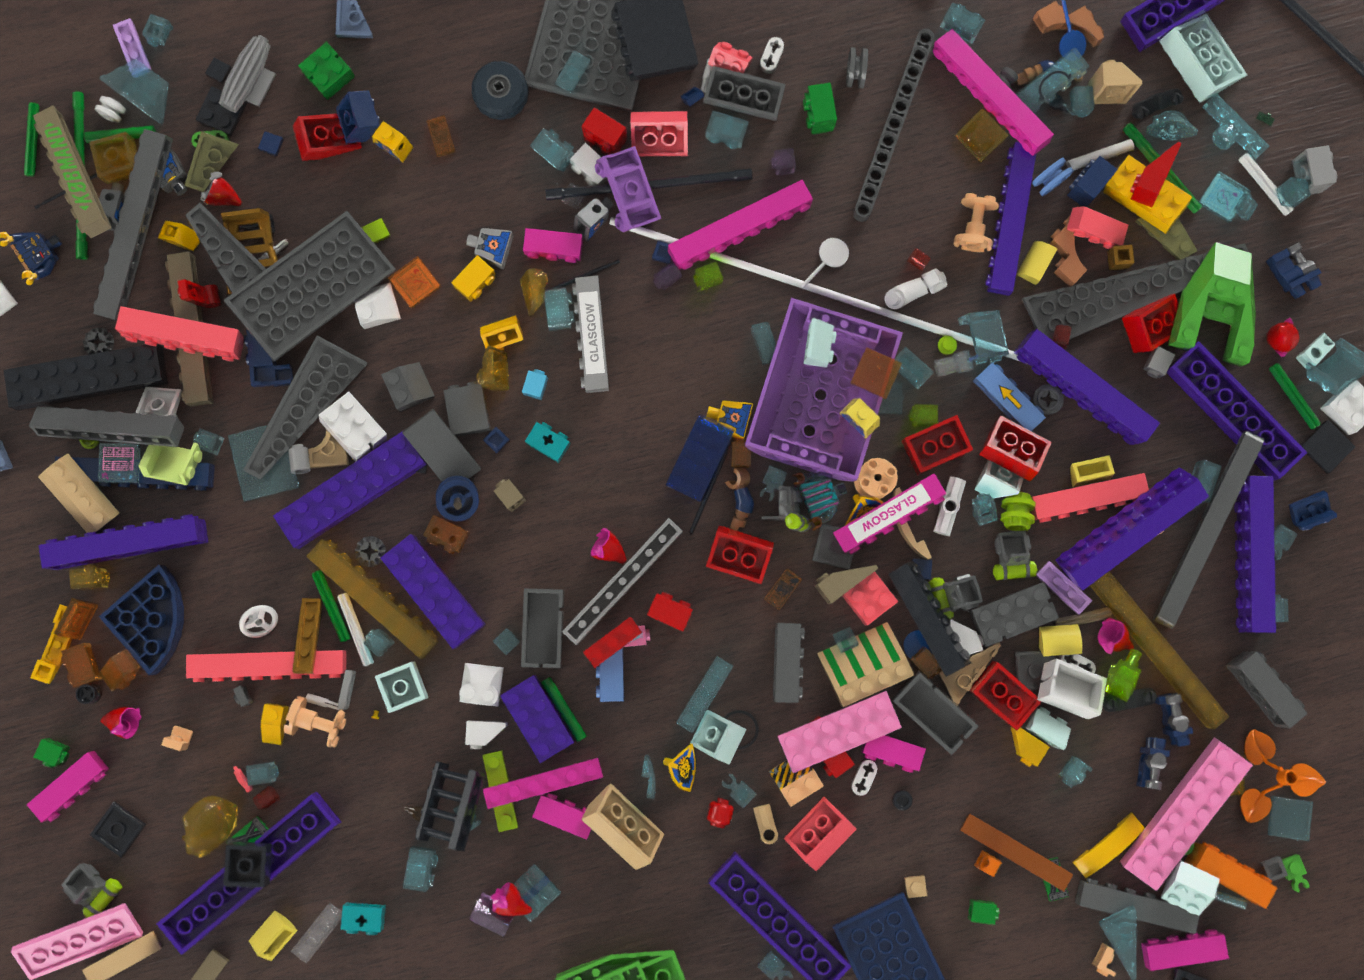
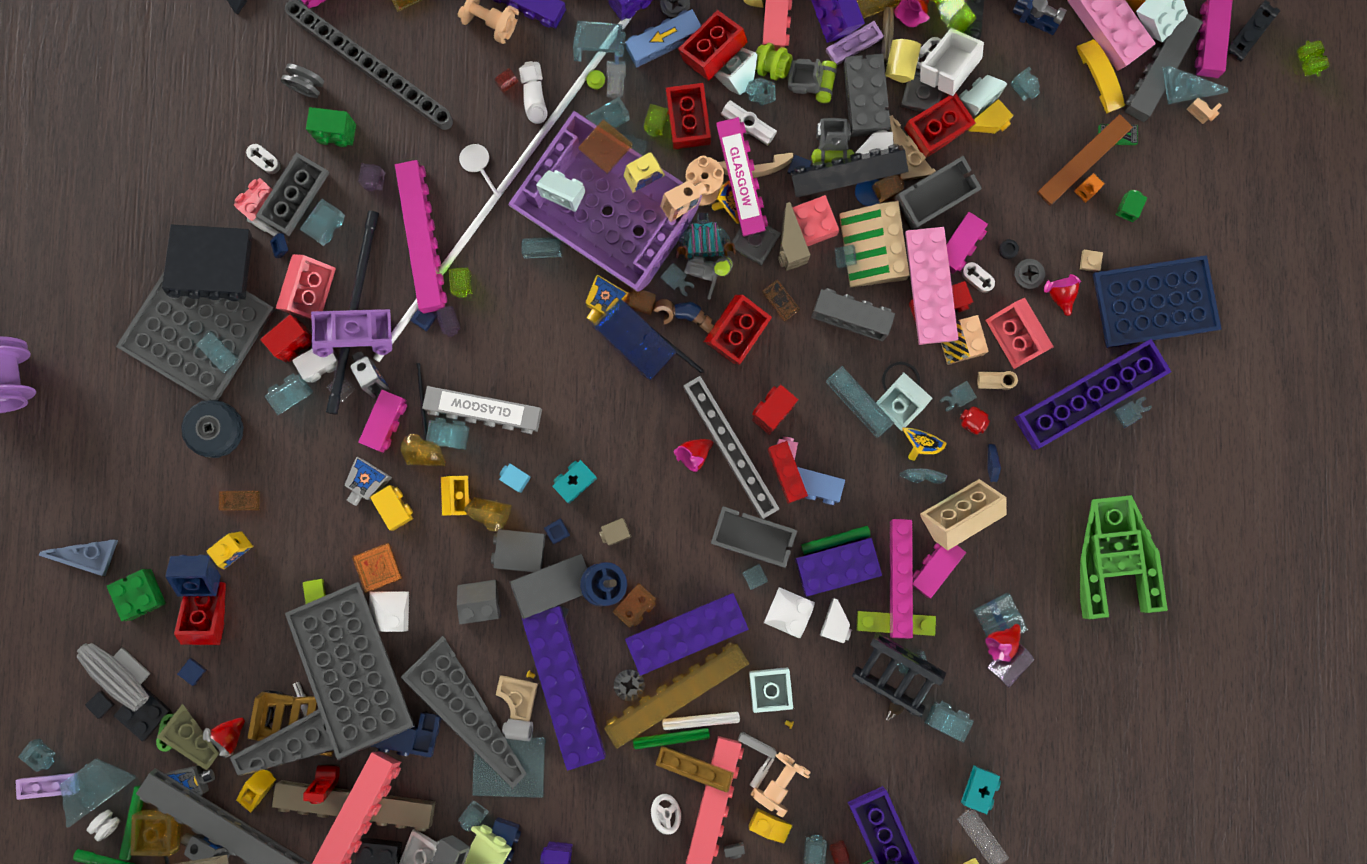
camera: 70 degrees left, 0 degrees up
white piece [319,392,387,462] -> none
clear light blue brick [364,629,395,657] -> none
none -> light nougat torso [660,180,706,222]
none -> dark blue tile [988,444,1001,482]
none -> dark grey gear [1014,259,1045,289]
none -> red hat [1044,274,1081,316]

